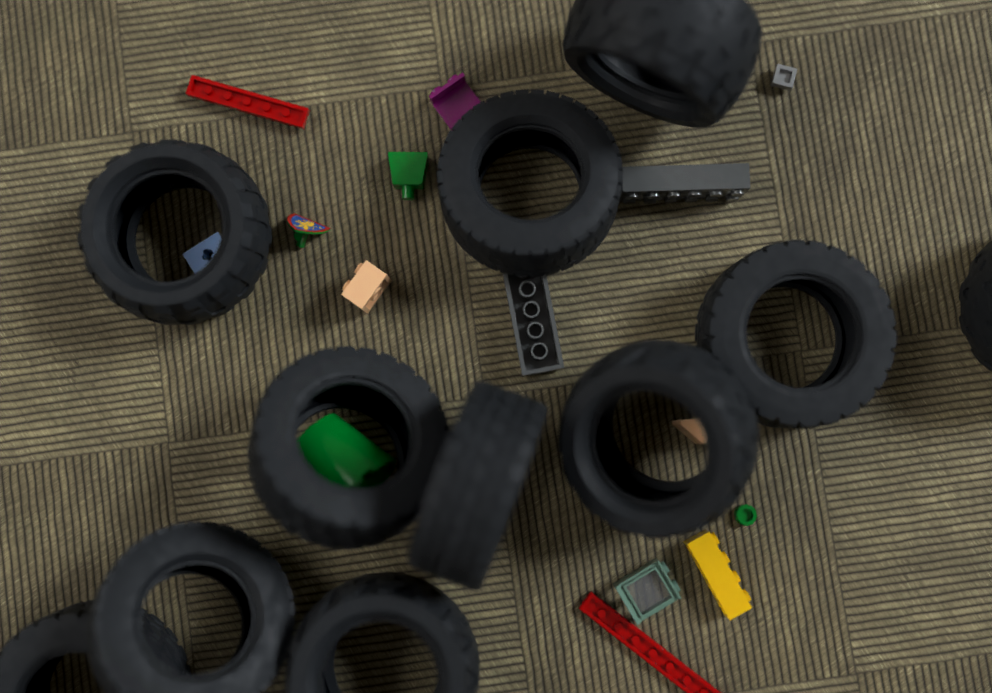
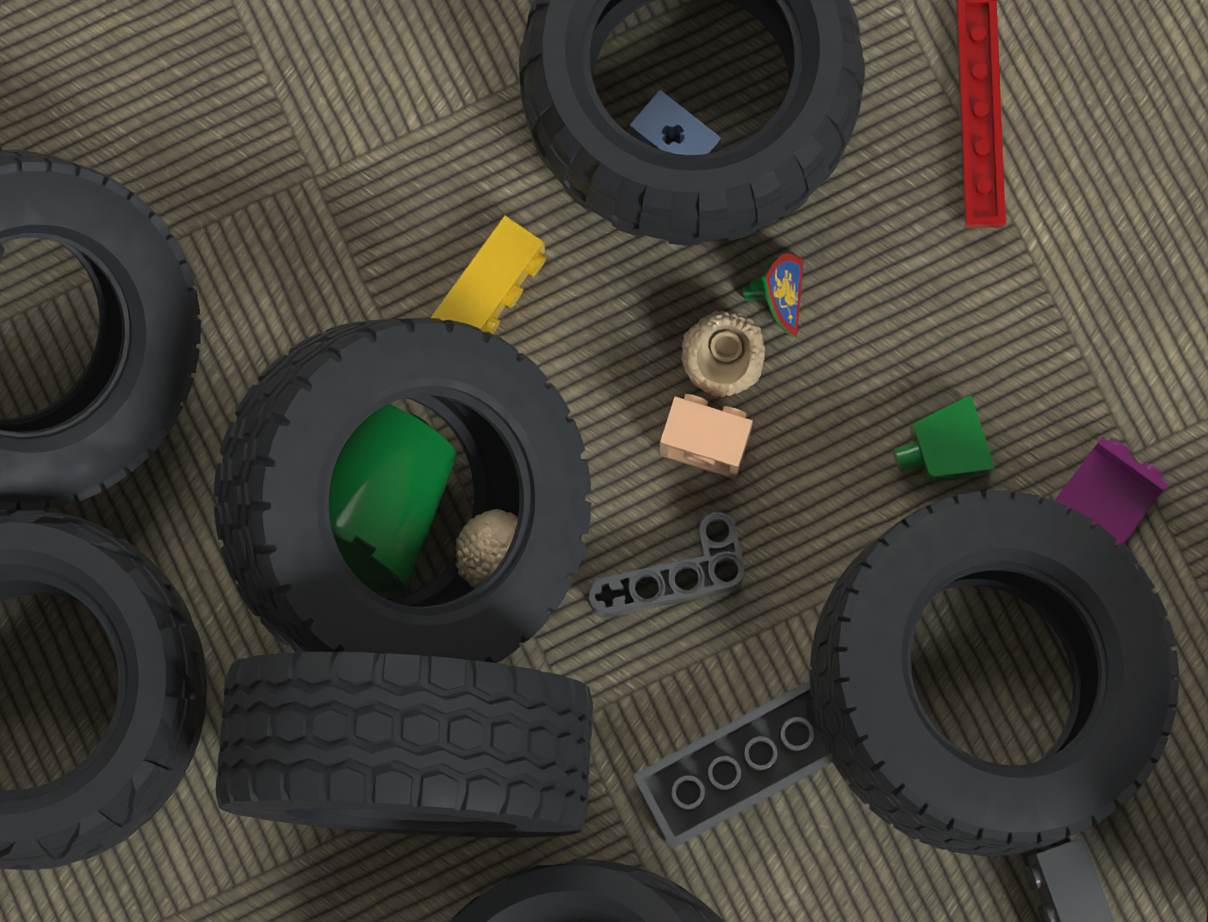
camera: 75 degrees right, 5 degrees down
none -> yellow brick [431,216,546,334]
none -> tan hair [455,509,518,589]
none -> dark grey beam [589,512,744,618]
none -> tan hair [681,311,765,397]

